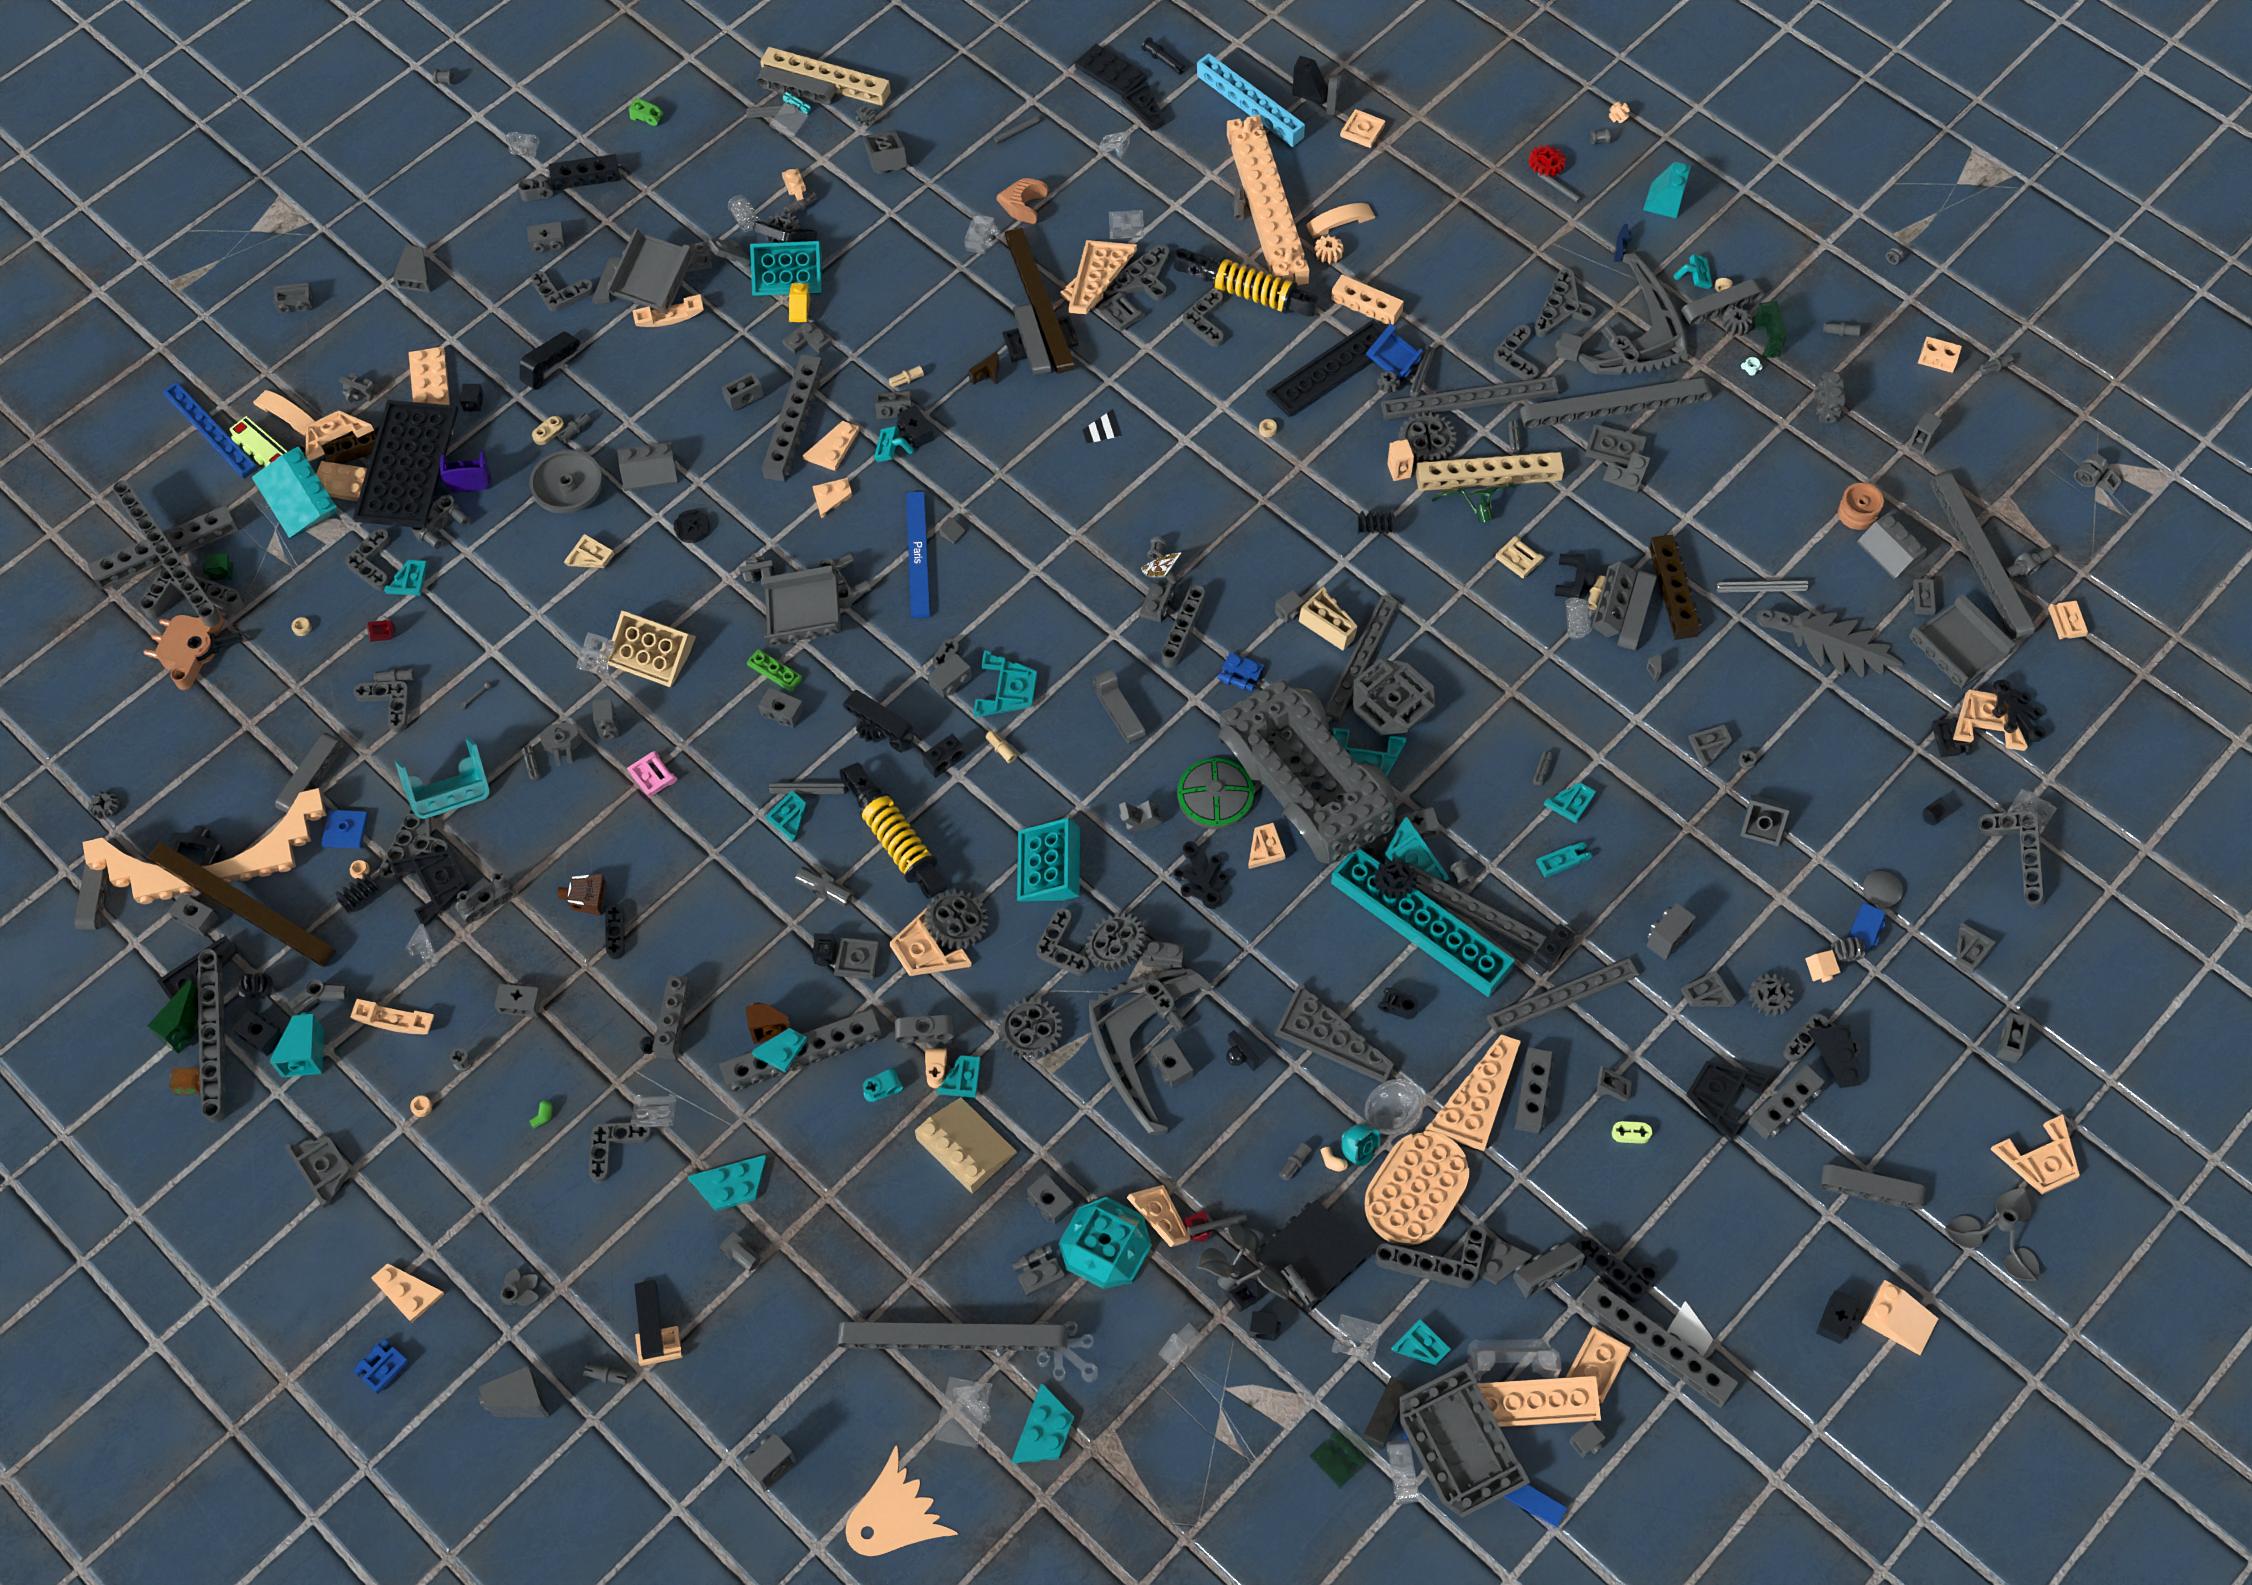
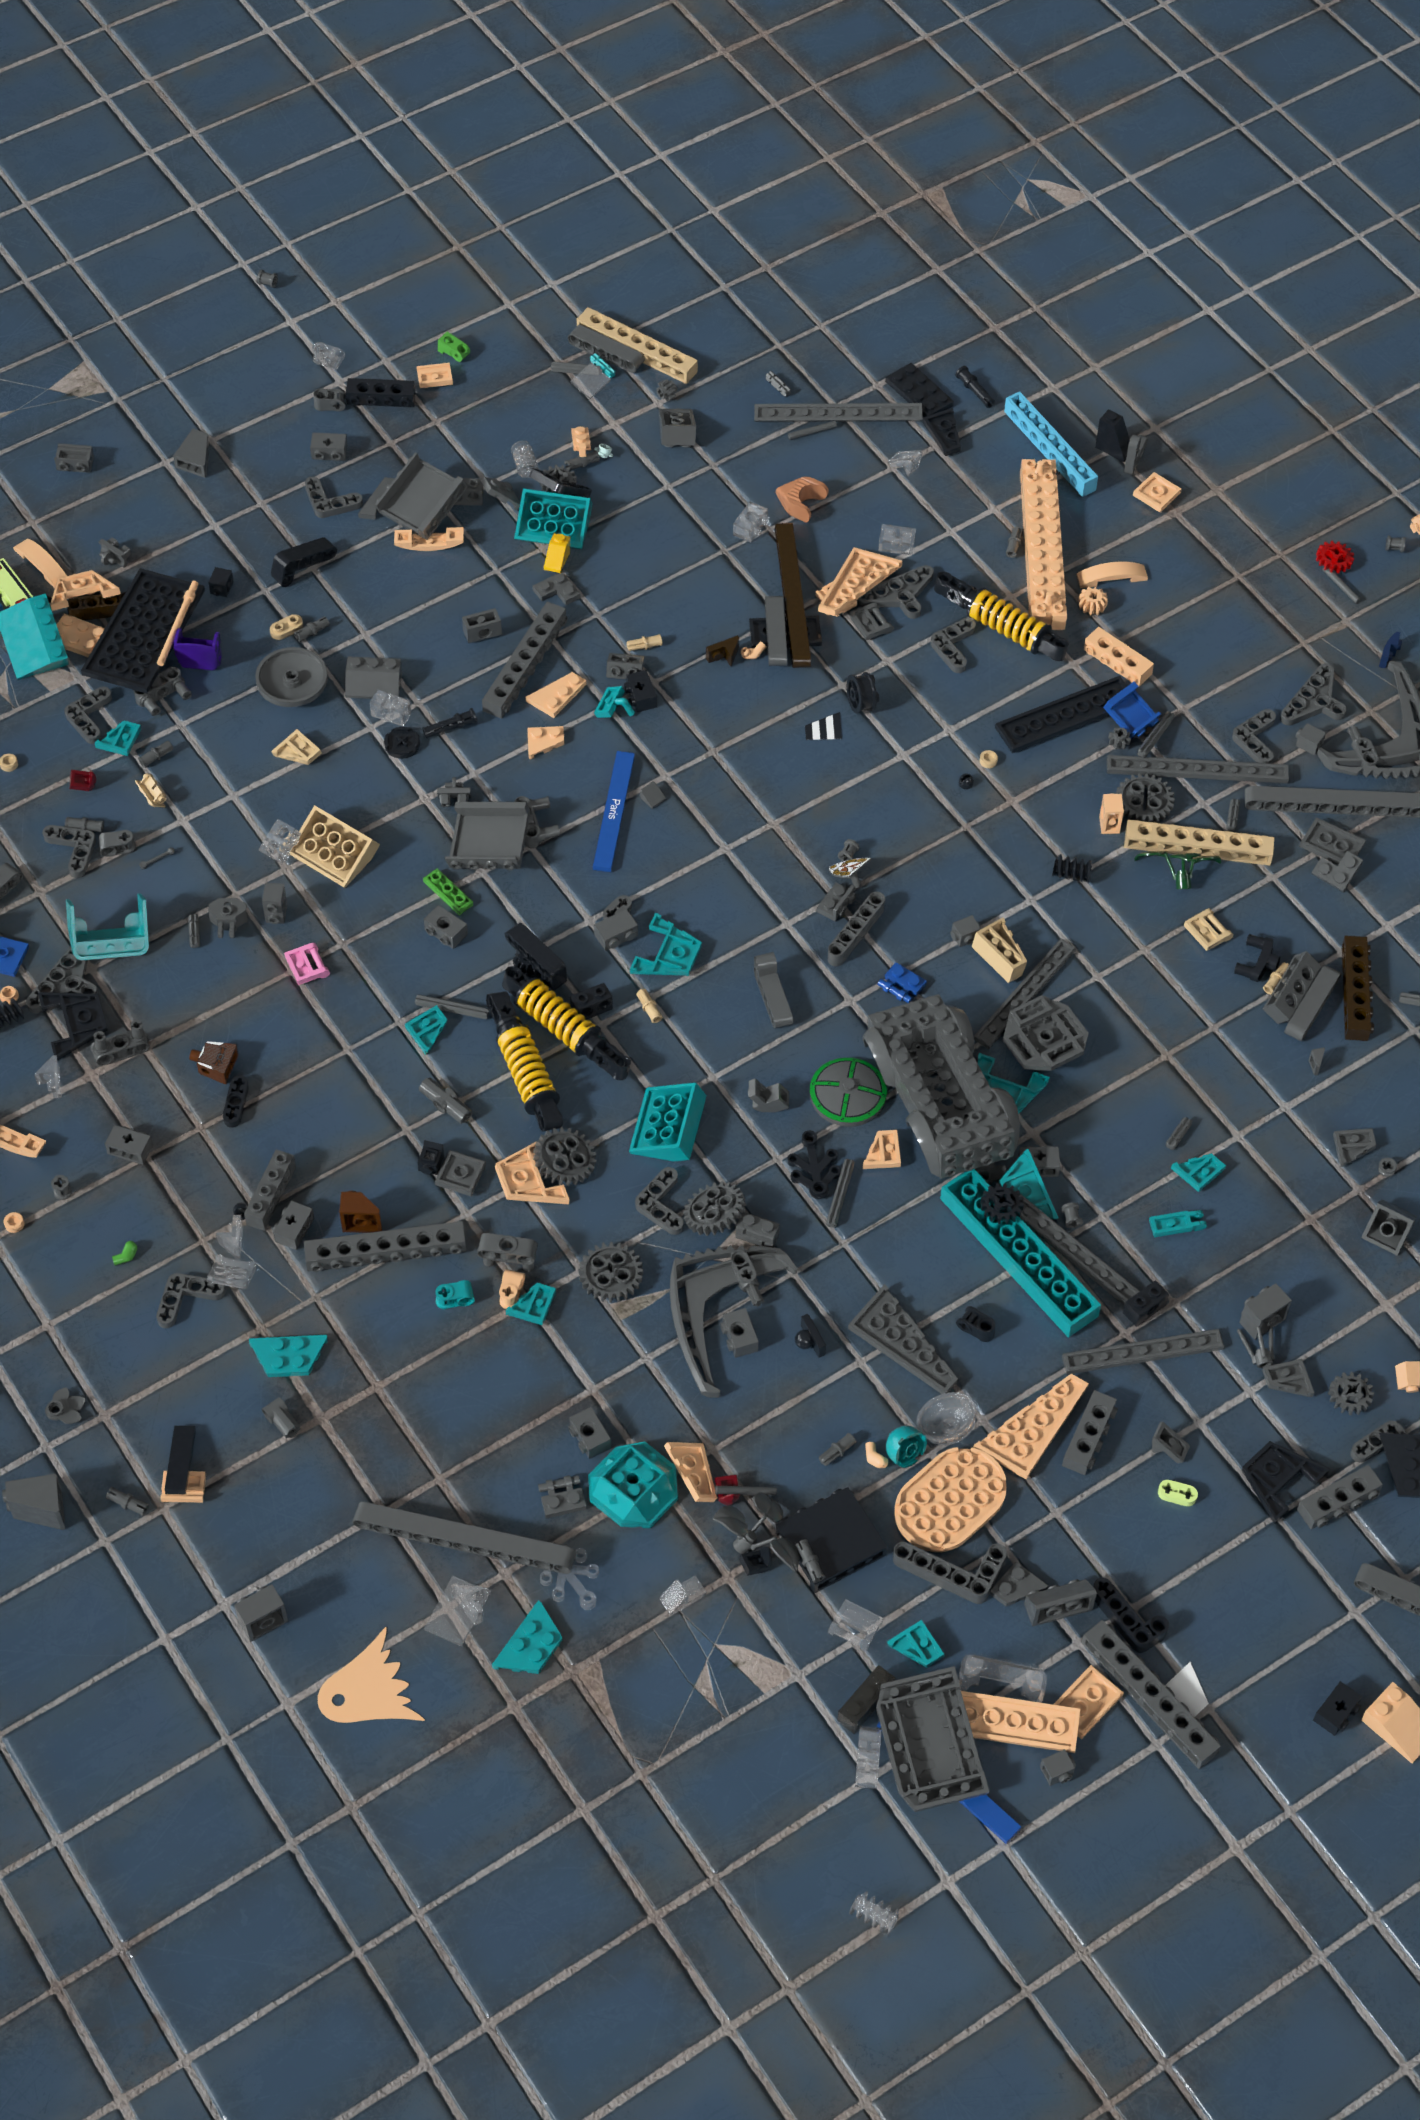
camera: 10 degrees right, 5 degrees down
light nougat plate [409,346,453,435] -> none
teal wing [752,1028,807,1073] -> none
tan slope [915,1097,1017,1194] -> none
black brick [1249,1311,1281,1341] -> none
clear green plate [1310,1431,1366,1489] -> none
clear piece [1565,597,1591,639] -> none
none -> dark grey piece [99,830,136,857]
none -> tan hinge [135,773,166,808]
none -> dark grey axle [138,741,173,768]
none -> light nougat bar [157,581,199,666]
none -> clear slope [216,1215,243,1259]
none -> dark grey brick [272,1201,314,1250]
none -> clear brick [370,689,411,727]
none -> light nougat plate [417,363,453,388]
none -> black pin [422,708,478,738]
none -> piece [502,966,631,1080]
none -> light aqua plate [594,444,613,458]
none -> light nougat arm [740,641,767,659]
none -> dark grey plate [754,403,922,422]
none -> axle [766,371,791,397]
none -> dark grey axle [826,1159,855,1228]
none -> black wheel [846,672,879,714]
none -> black hinge [959,773,974,789]
none -> dark grey plant [1237,1326,1275,1368]

